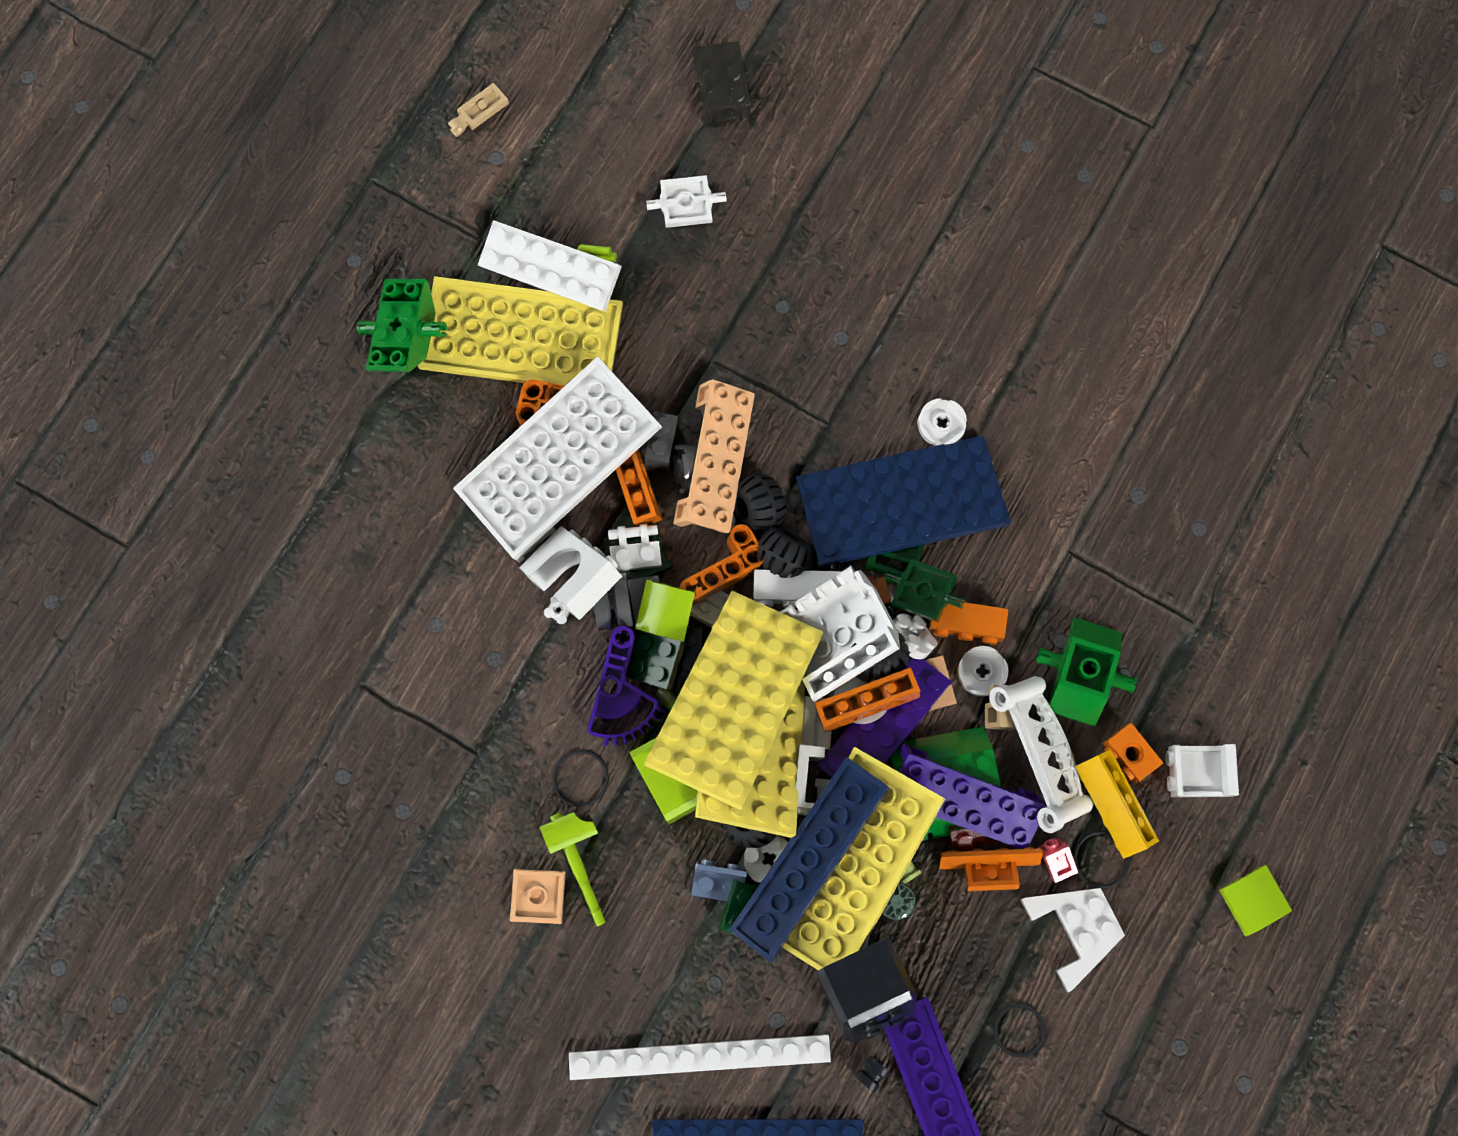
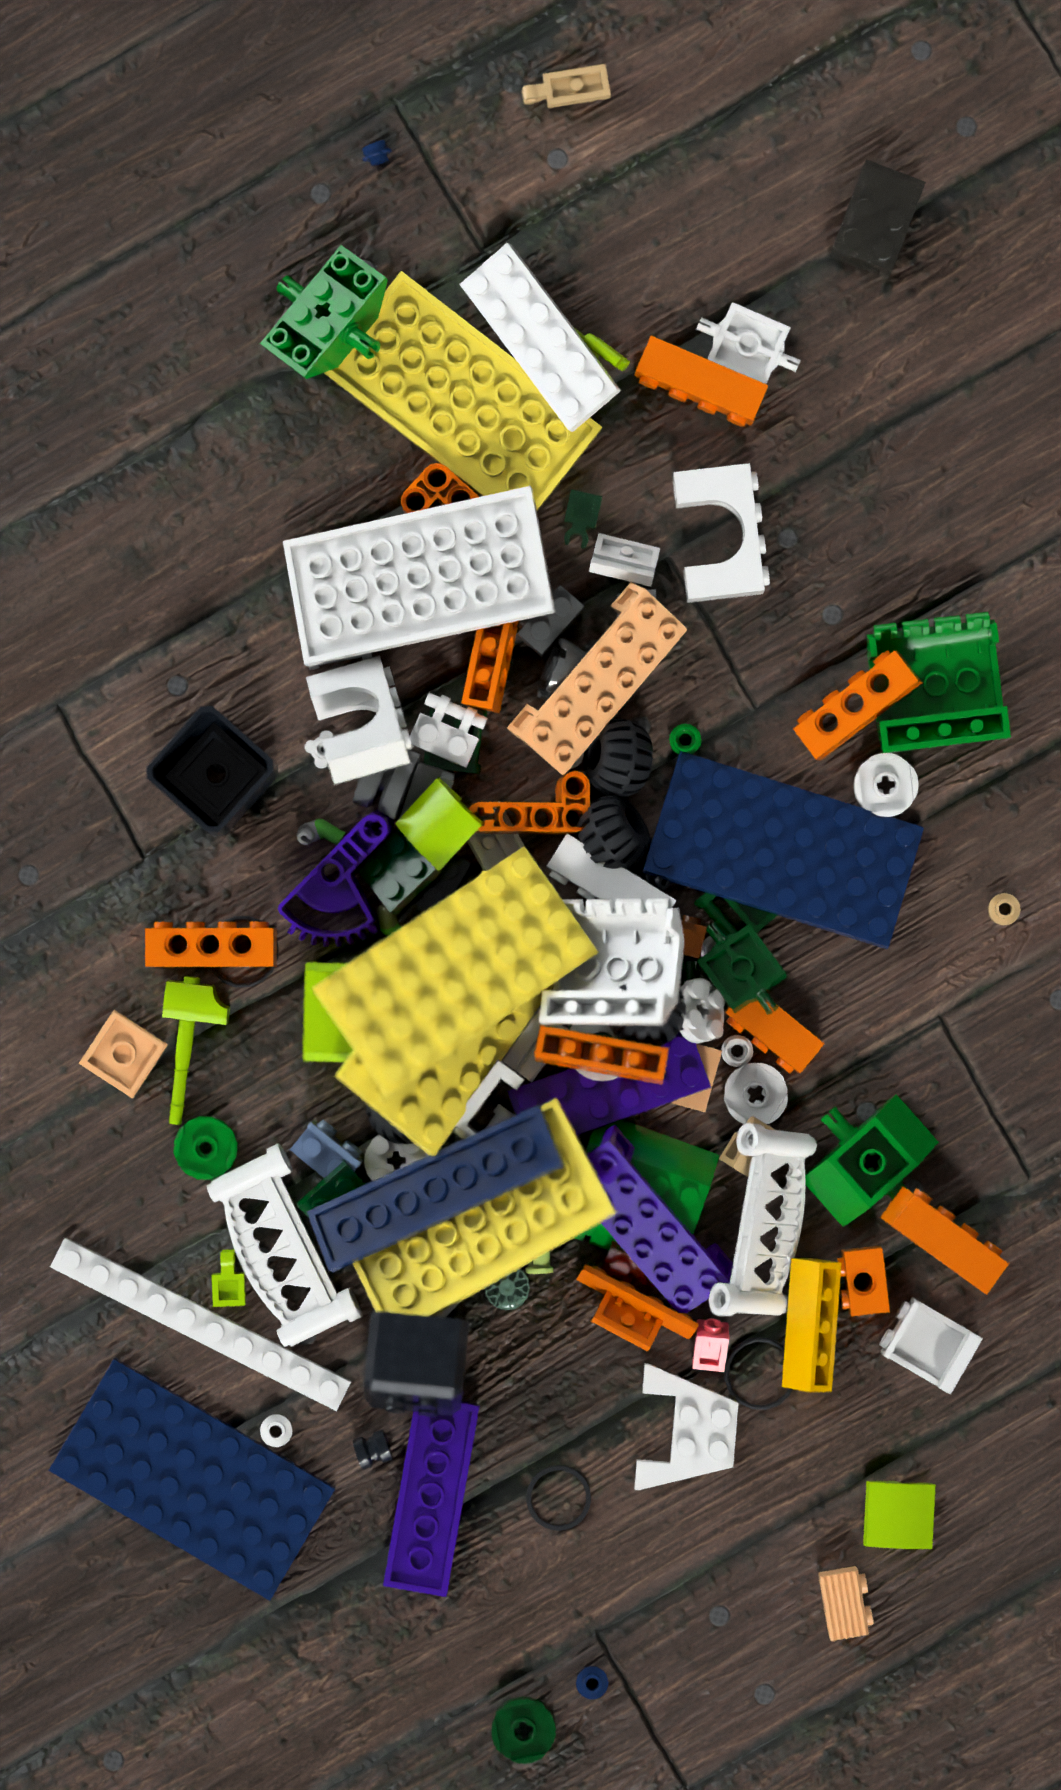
camera: 35 degrees right, 10 degrees up
none -> orange brick [145,922,277,967]
none -> black plate [146,706,279,836]
none -> green plate [174,1116,238,1180]
none -> white piece [206,1143,363,1347]
none -> lime plate [212,1249,246,1307]
none -> white plate [260,1414,293,1447]
none -> arm [296,819,346,845]
none -> dark blue plate [362,140,392,166]
none -> clear green plate [564,489,603,549]
none -> white plate [589,533,660,587]
none -> orange brick [635,336,768,427]
none -> green plate [669,724,701,754]
none -> white arch [672,463,770,603]
none -> white plate [721,1035,753,1067]
none -> orange brick [793,650,922,761]
none -> light nougat brick [818,1566,873,1641]
none -> green slope [867,612,1011,753]
none -> orange brick [880,1187,1009,1295]
none -> tan plate [988,893,1020,925]

